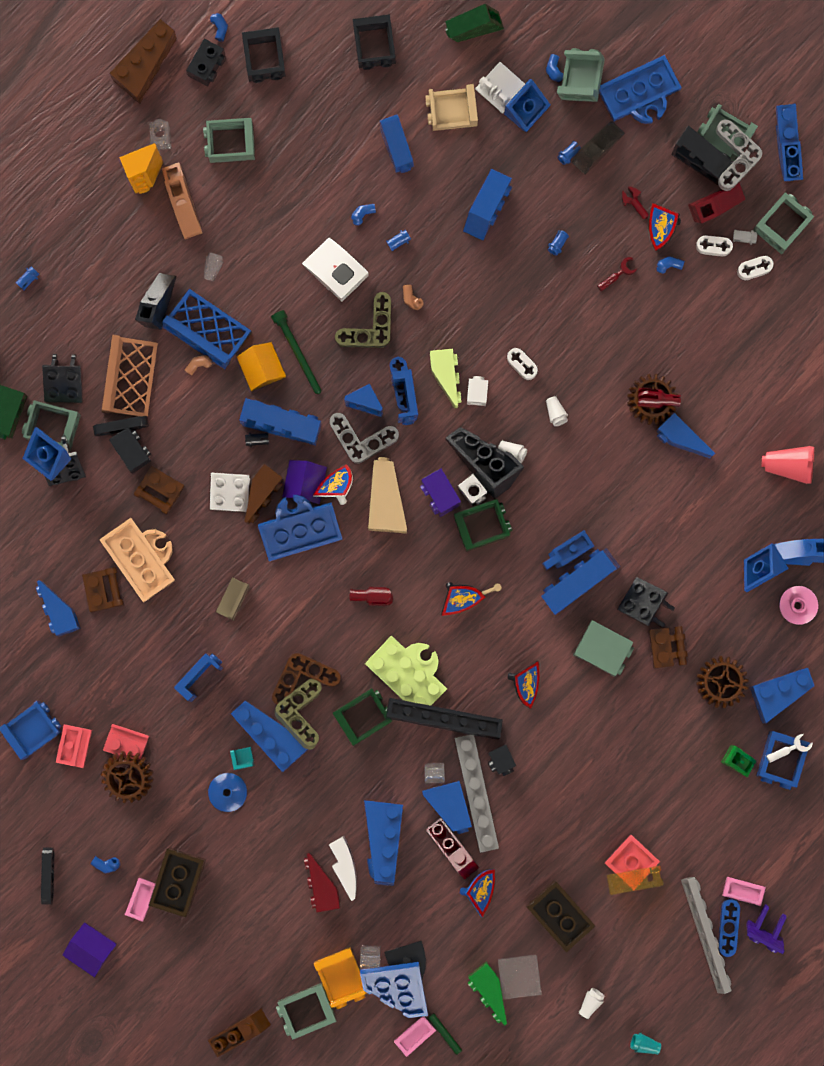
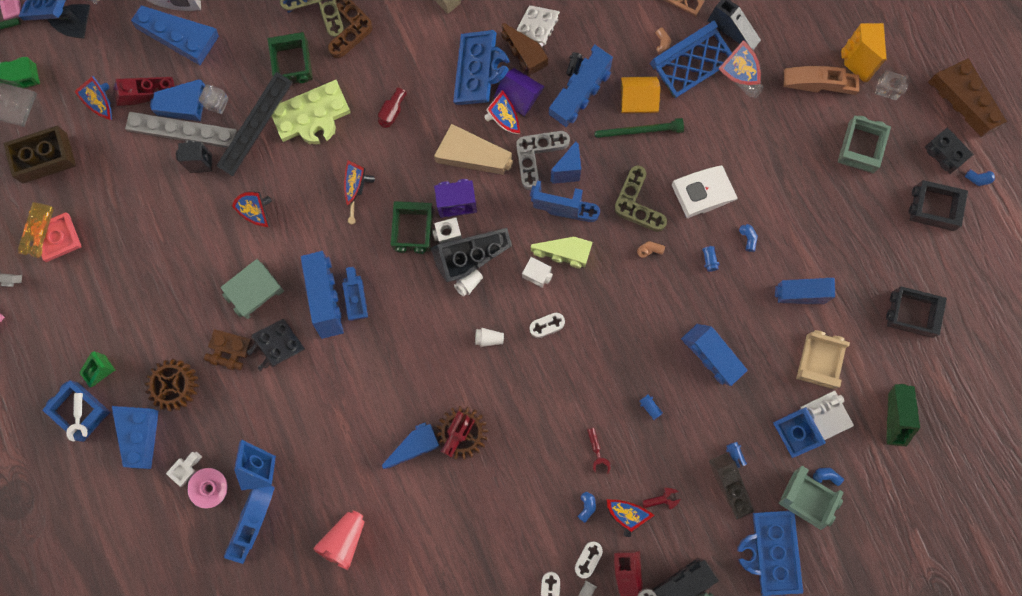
camera: 115 degrees right, 5 degrees down
none -> white plate [166,452,202,487]
none -> shield [719,40,762,85]

